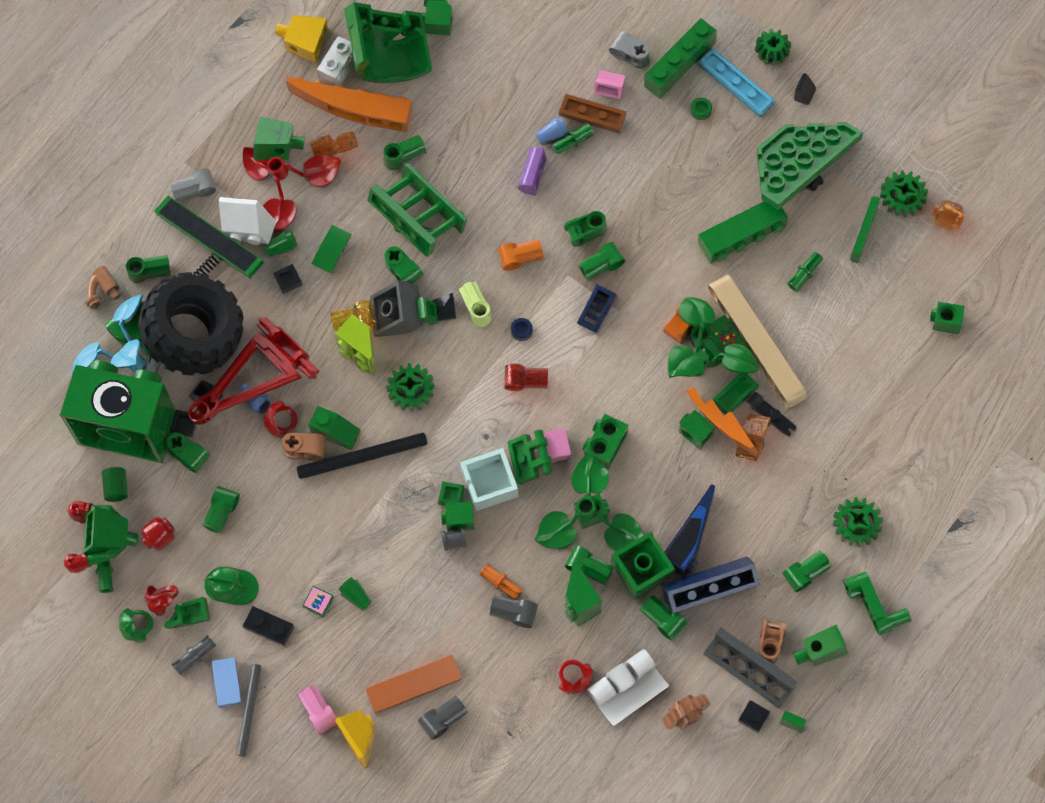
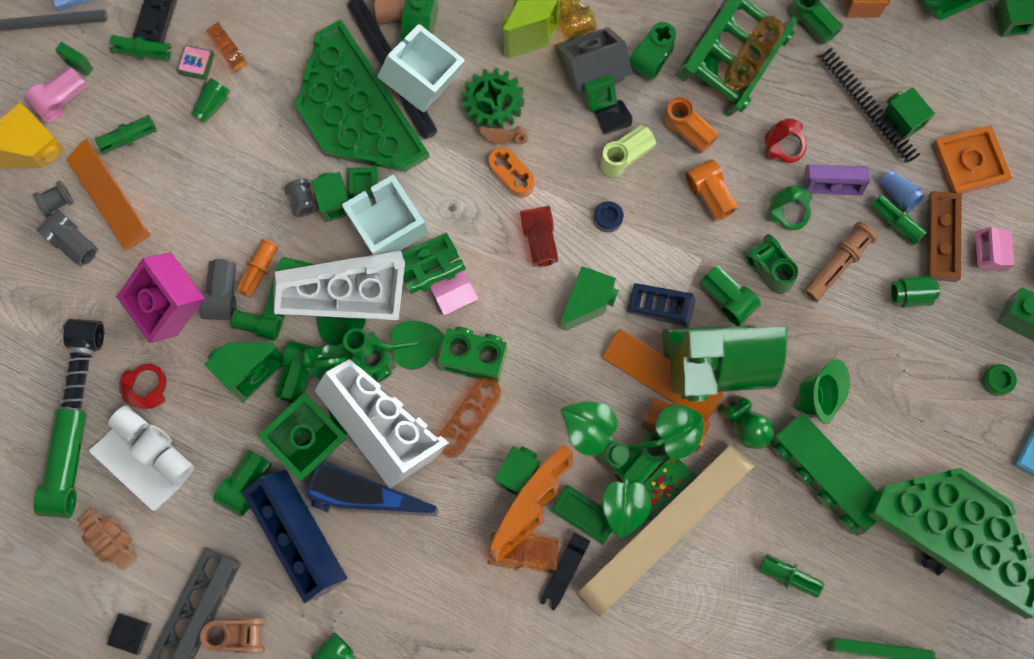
camera: 75 degrees right, 5 degrees up
none -> dark grey bush [33,180,74,217]
none -> green piece [33,319,105,518]
none -> green tile [55,42,94,76]
none -> green pin [95,114,157,155]
none -> green pin [109,35,172,61]
none -> dark pink brick [116,252,205,343]
none -> clear orange beam [206,22,248,73]
none -> green beam [230,257,313,341]
none -> white wedge [273,251,405,320]
none -> green plate [295,19,430,172]
none -> green piece [302,343,353,380]
none -> white wedge [314,359,448,489]
none -> light aqua piece [377,24,465,113]
none -> clear orange beam [438,378,501,458]
none -> nougat piece [479,126,528,144]
none -> orange beam [489,147,534,198]
none -> green slope [560,266,619,331]
none -> orange slope [602,329,724,421]
none -> orange piece [663,97,719,154]
none -> green piece [663,325,787,401]
none -> green piece [719,395,774,449]
none -> clear orange beam [724,16,784,90]
none -> red piece [764,118,807,163]
none -> green piece [768,185,812,230]
none -> green piece [793,359,850,424]
none -> nougat pin [802,222,878,303]
none -> black piece [819,48,920,163]
none -> green brick [882,87,935,140]
none -> green brick [891,275,940,308]
none -> orange tile [933,125,1012,194]

